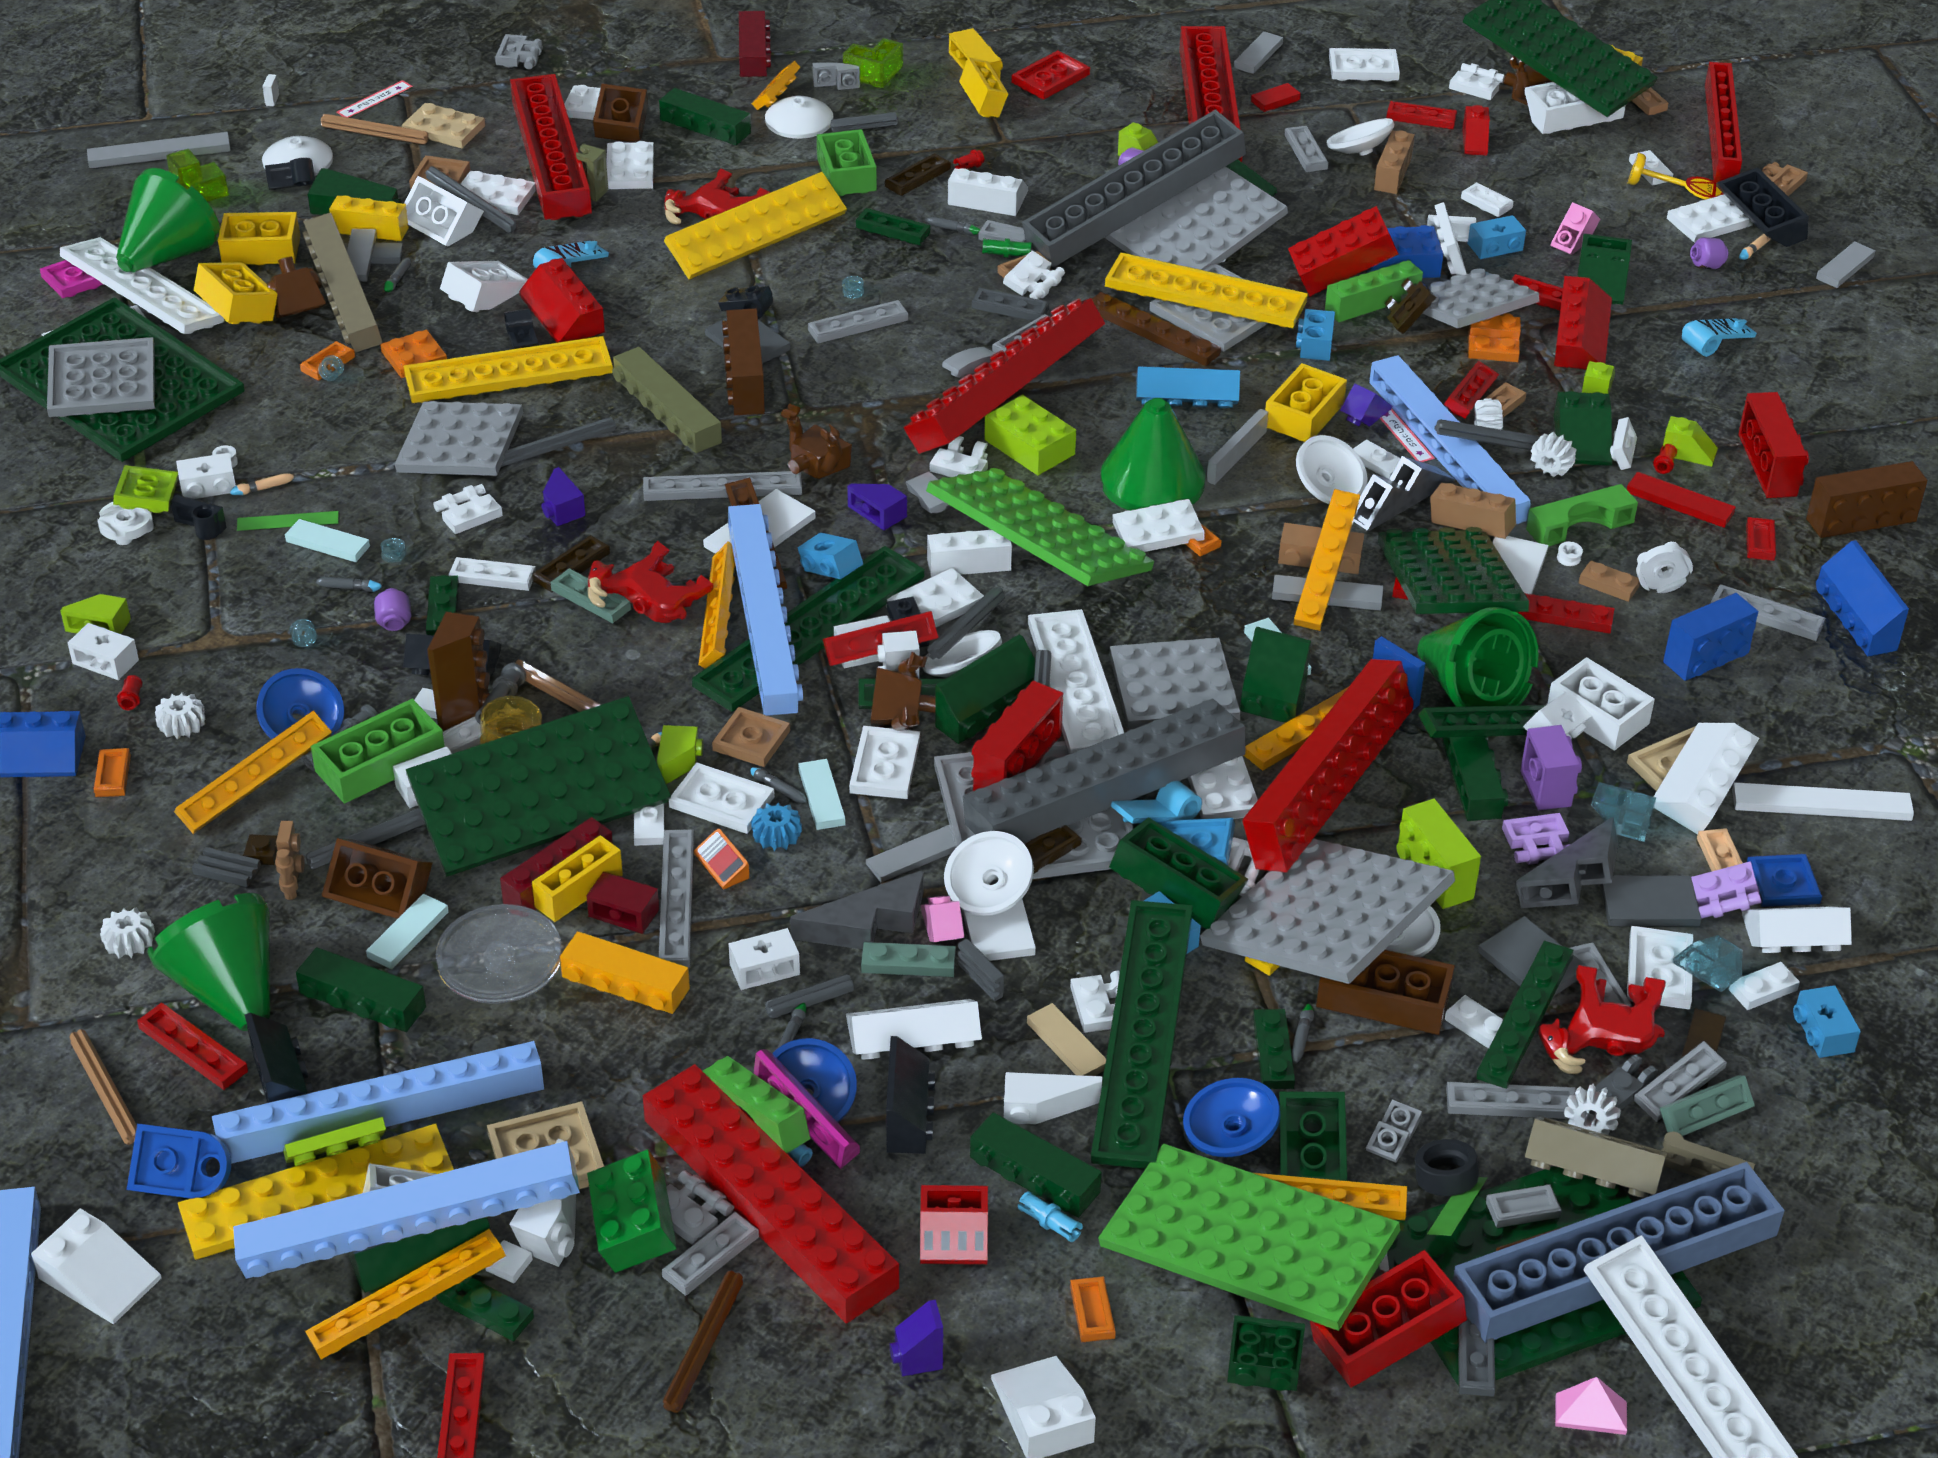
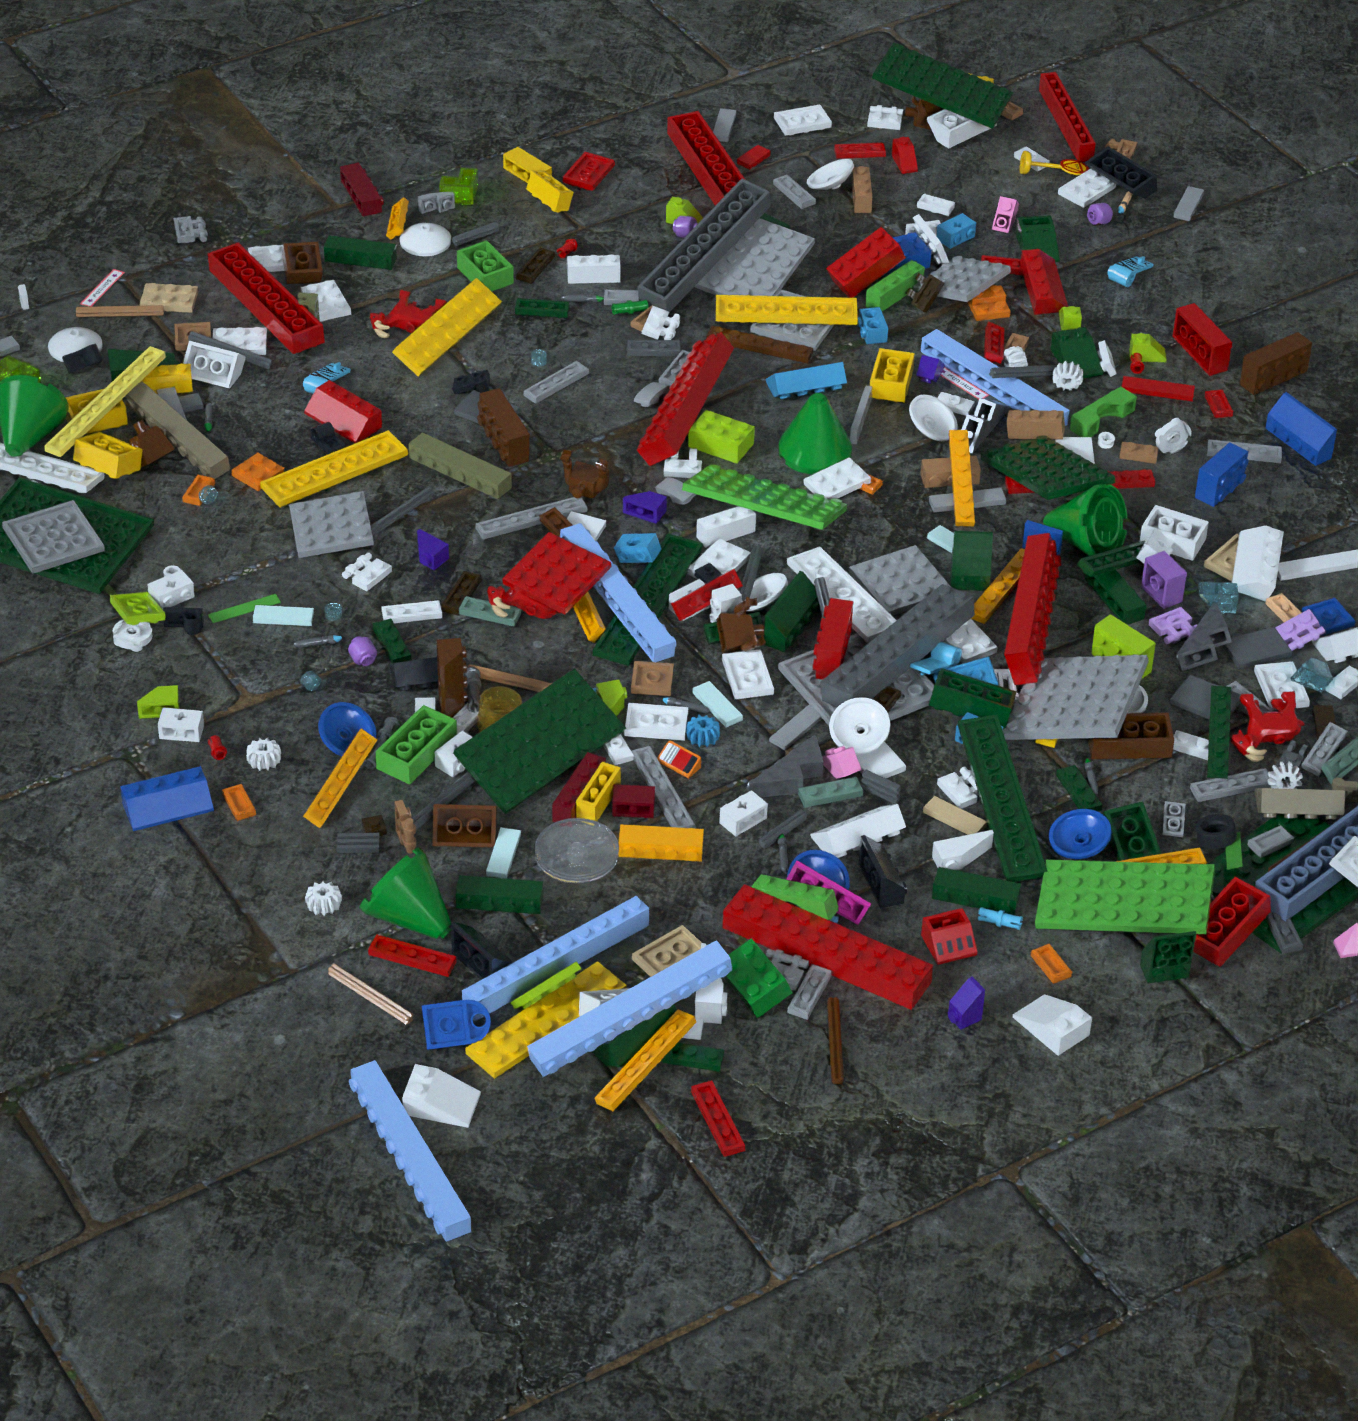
camera: 20 degrees left, 0 degrees up
light nougat piece [230,473,294,495] -> none
white slope [440,261,528,312] -> none
none -> light yellow plate [45,346,166,457]
none -> red plate [502,532,612,614]

